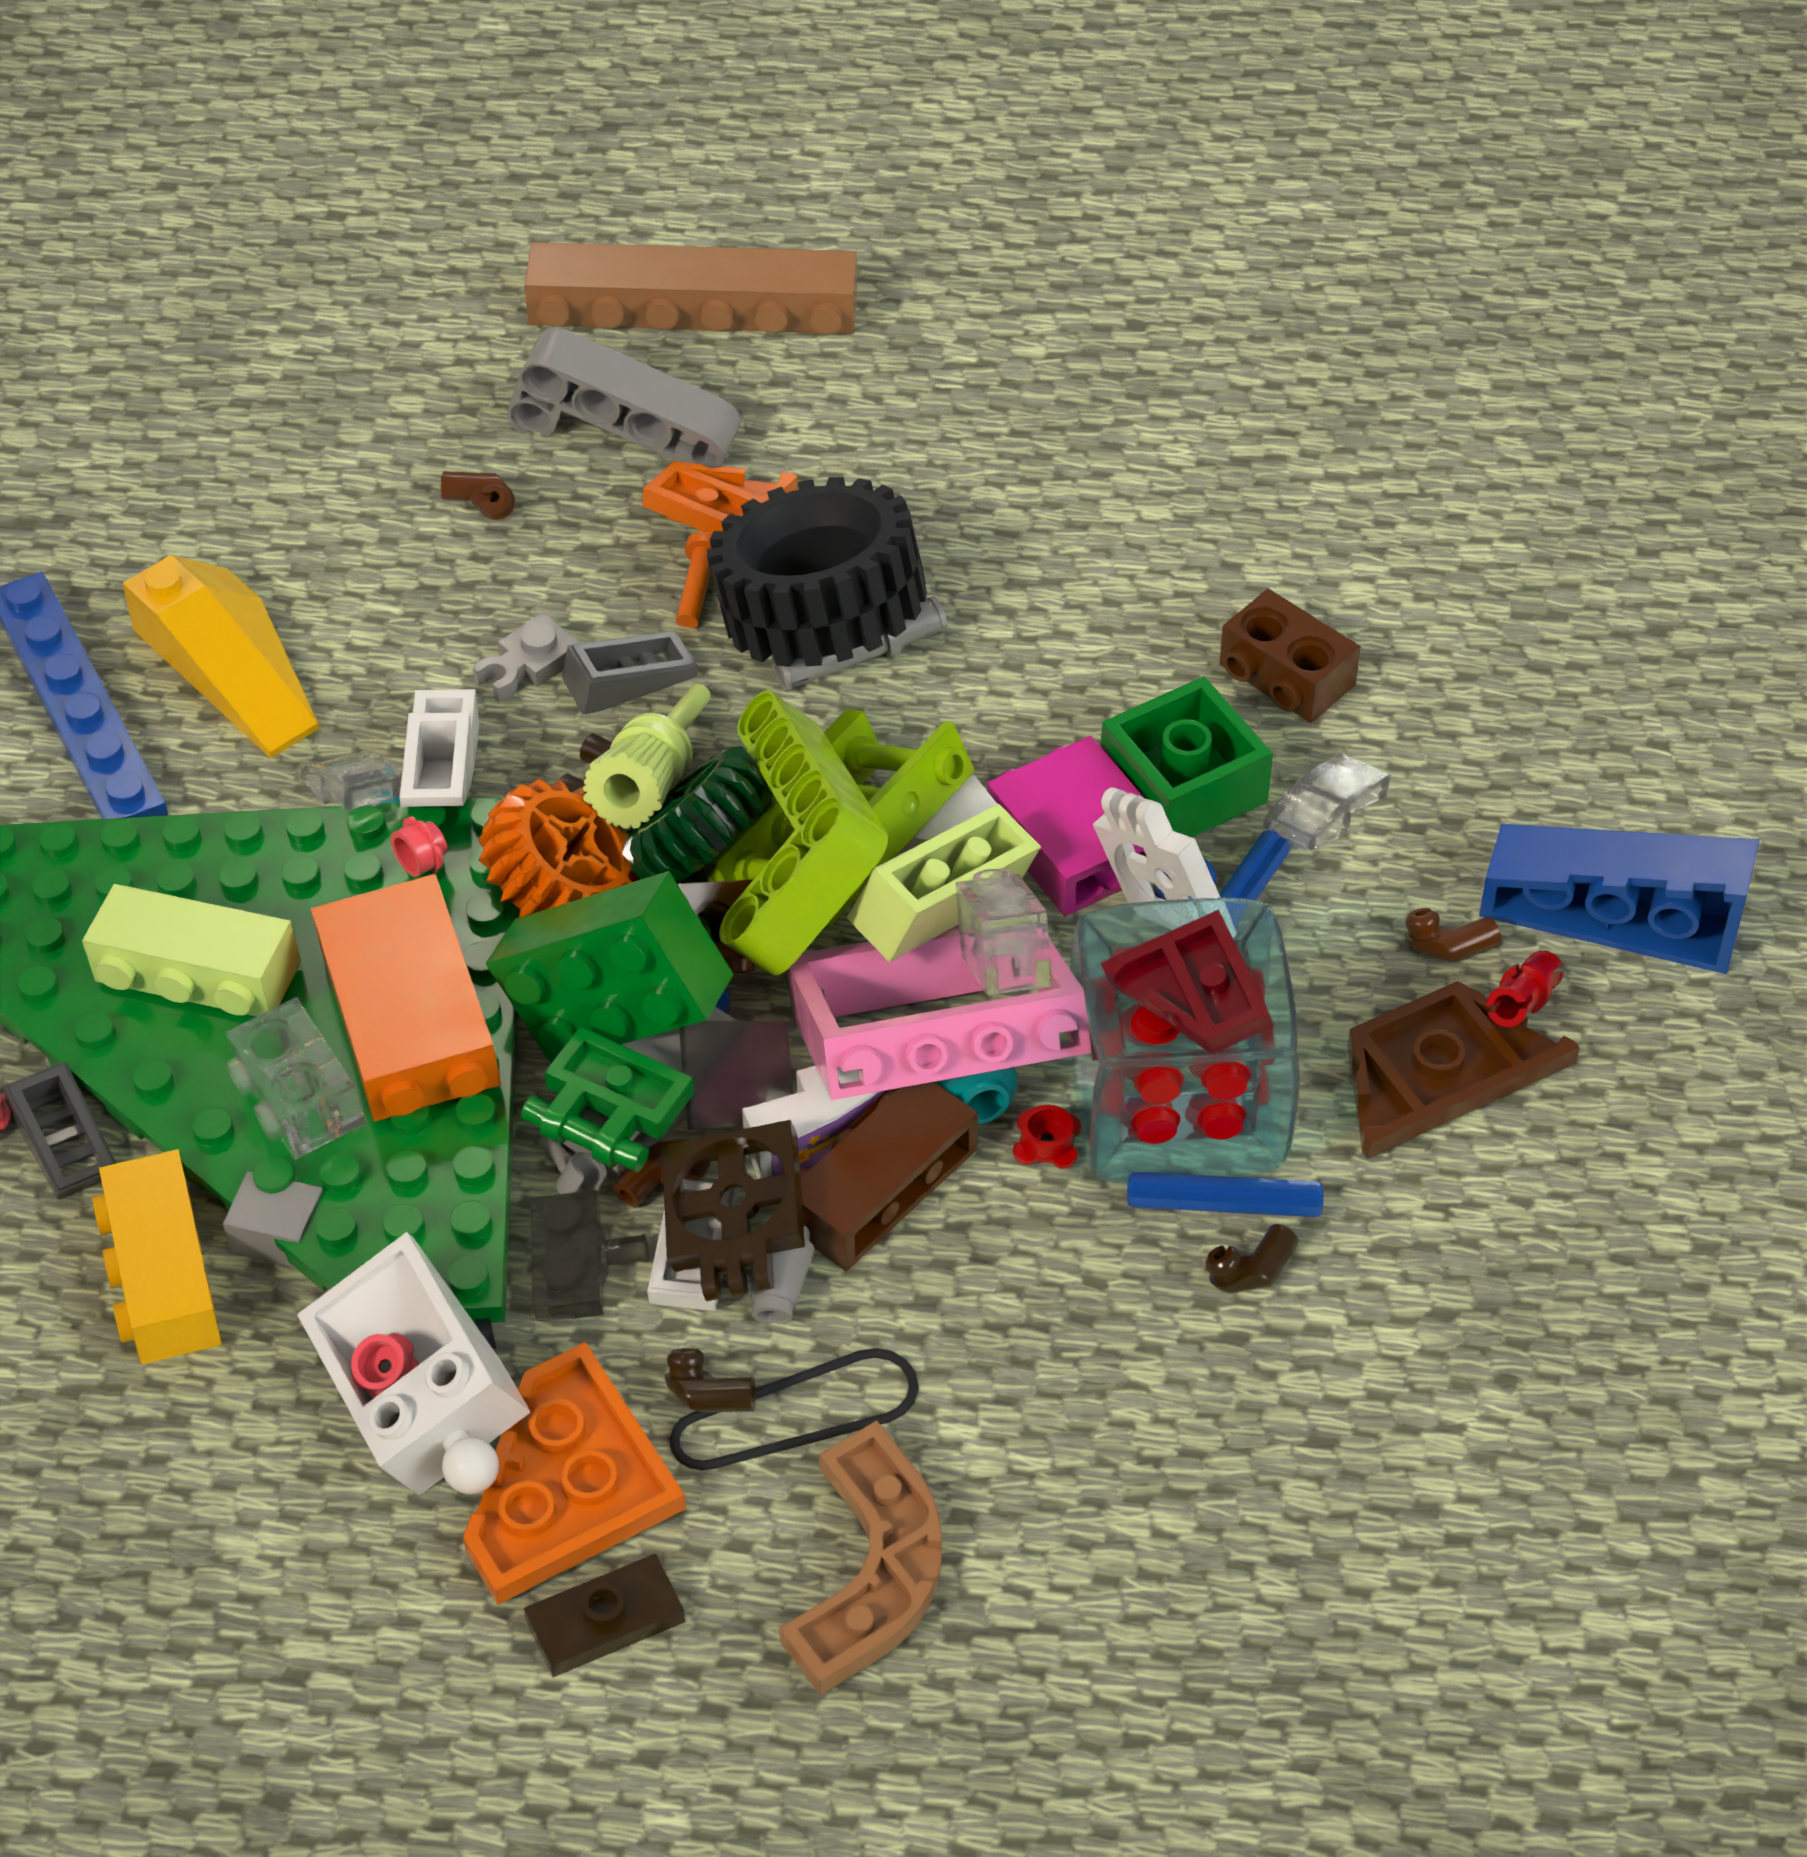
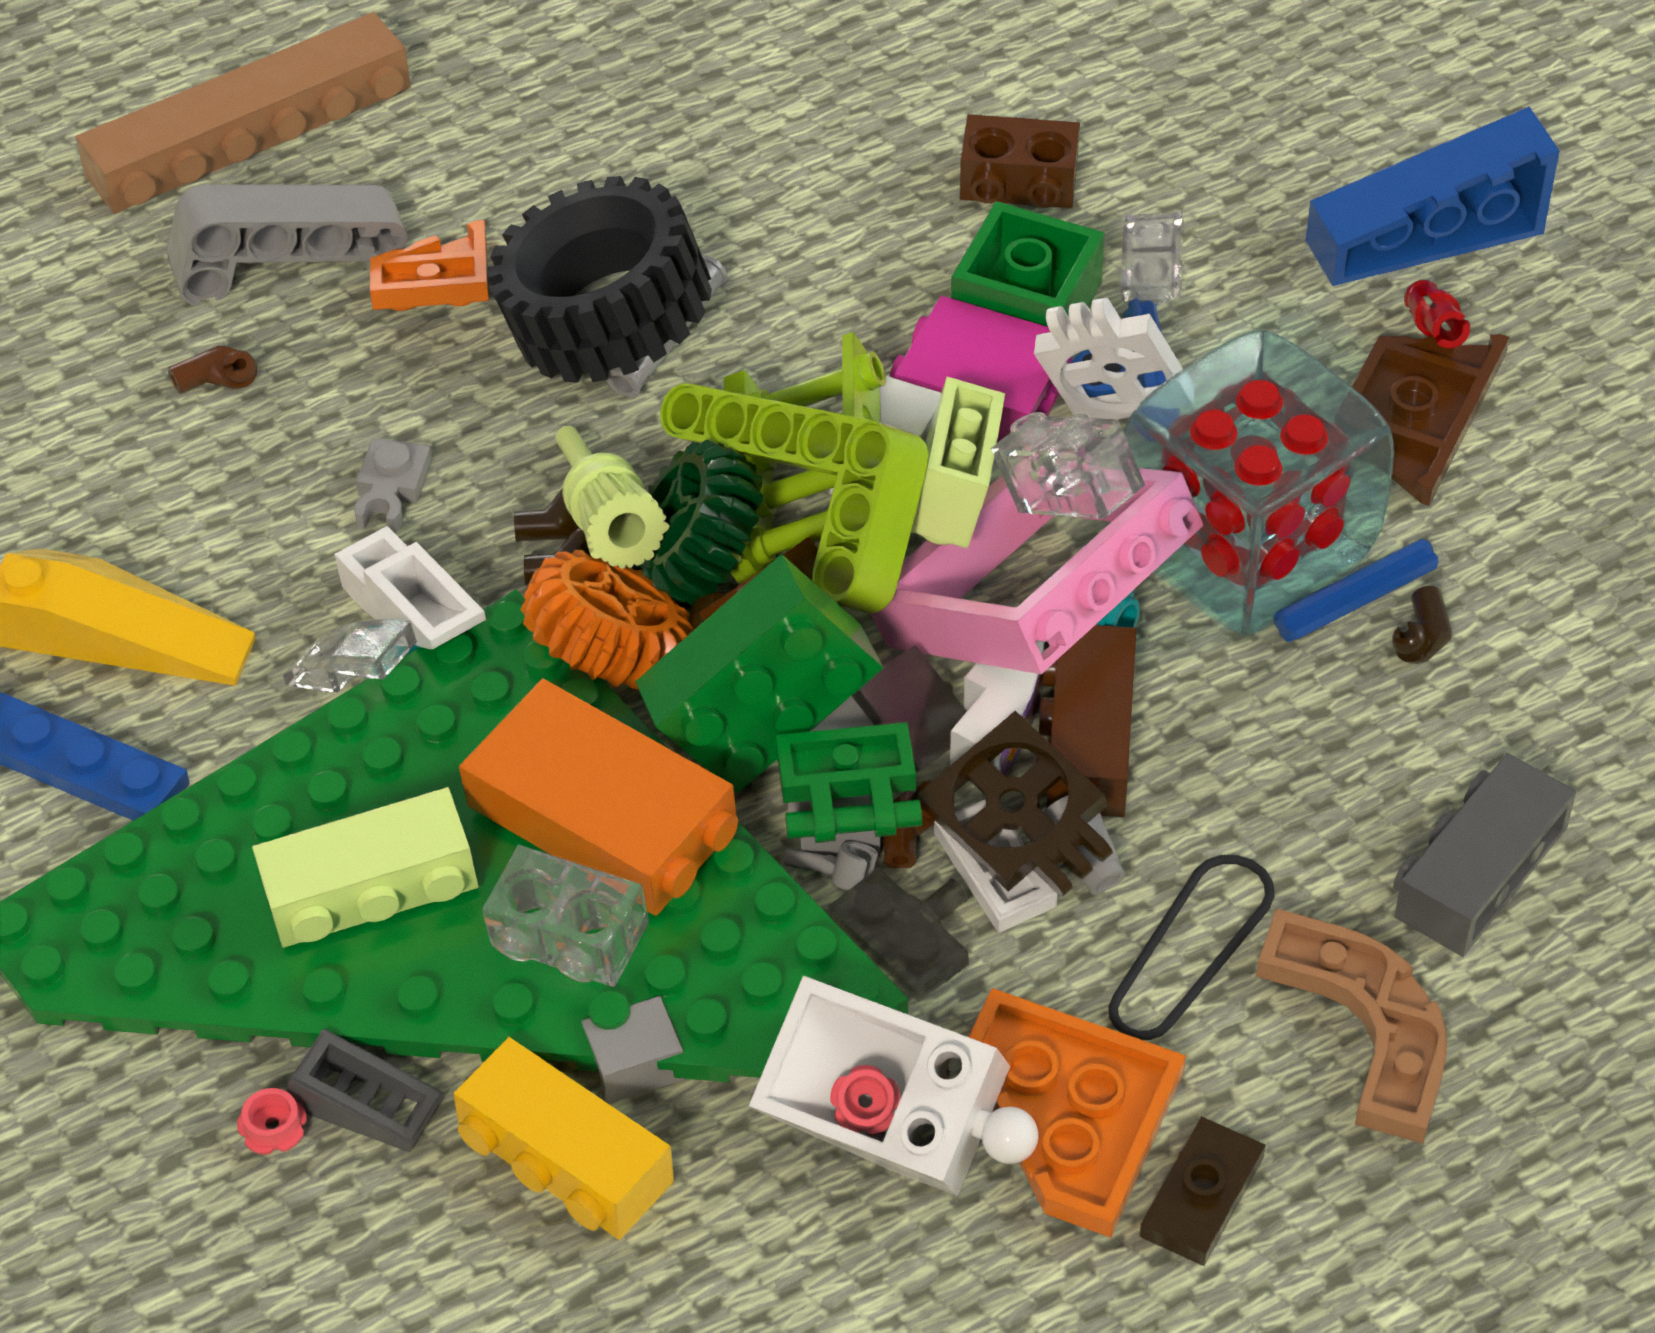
camera: 35 degrees left, 0 degrees up
coral plate [390,817,447,877] -> none
dark grey slope [562,631,699,714] -> none
dark brown arm [664,1348,756,1412] -> none
orange piece [676,532,712,628] -> none
red plate [1013,1104,1081,1169] -> none
dark red wing [1100,909,1274,1054] -> none
reddish brown arm [1405,908,1501,962] -> none
none -> dark grey brick [1393,753,1576,957]

